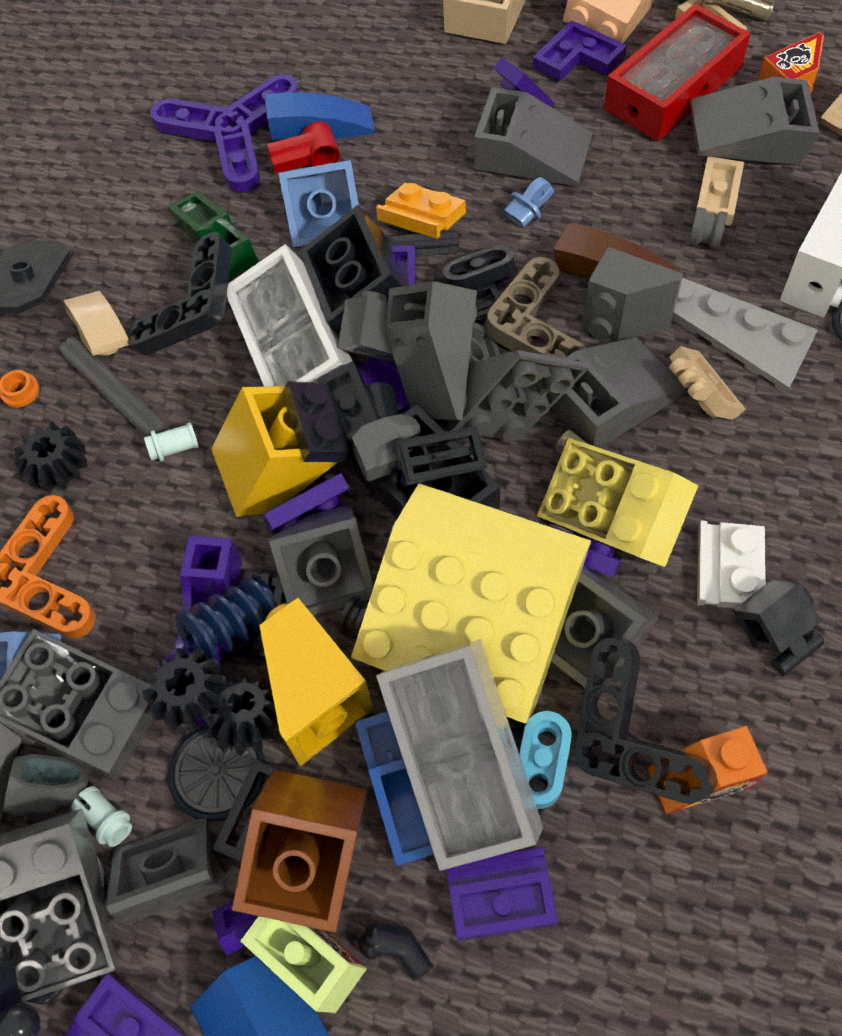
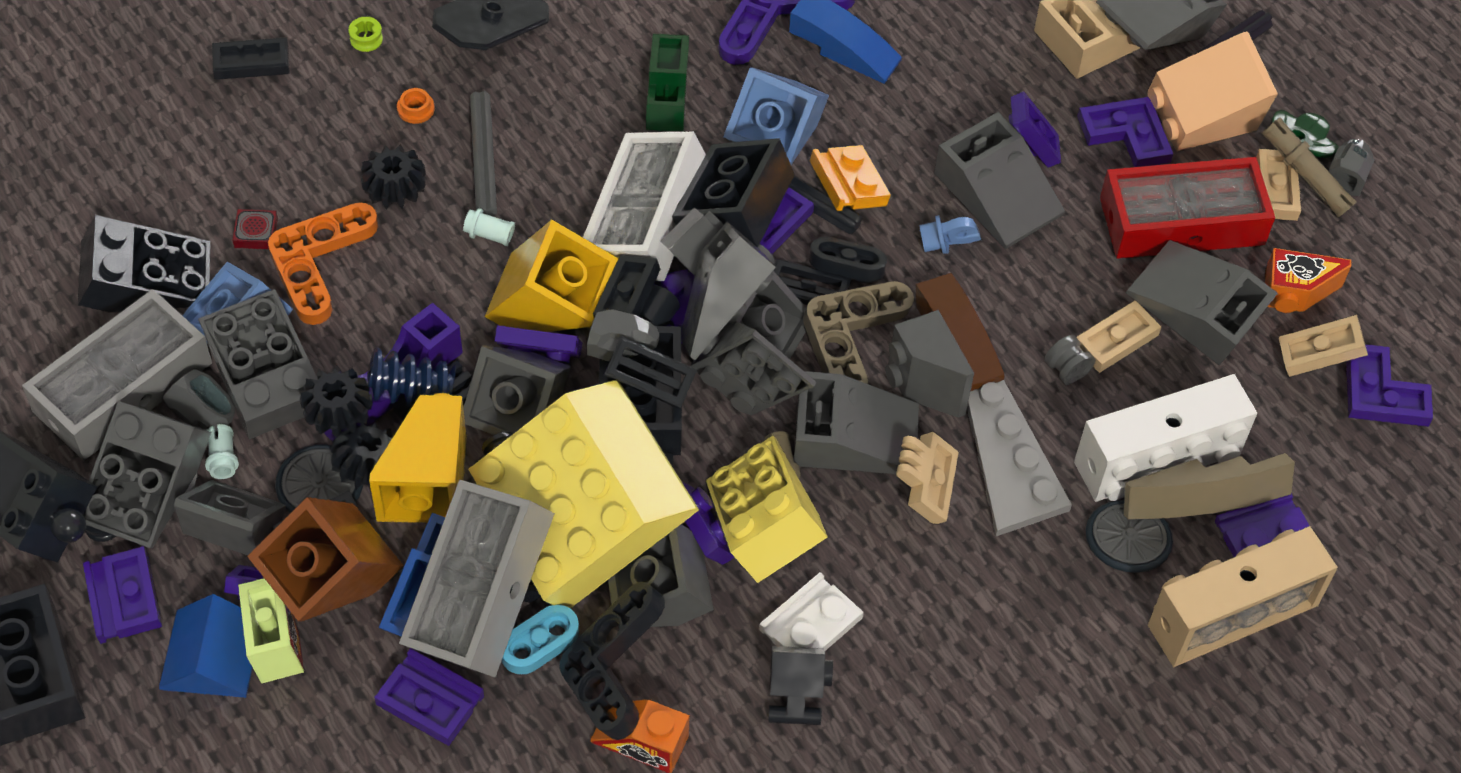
camera: 30 degrees right, 5 degrees down
tan slope [63,291,129,356] -> none
black beam [127,232,232,355] -> none
red piece [267,121,341,174] -> none
black plate [282,381,350,462] -> none
black arm [358,921,434,982] -> none

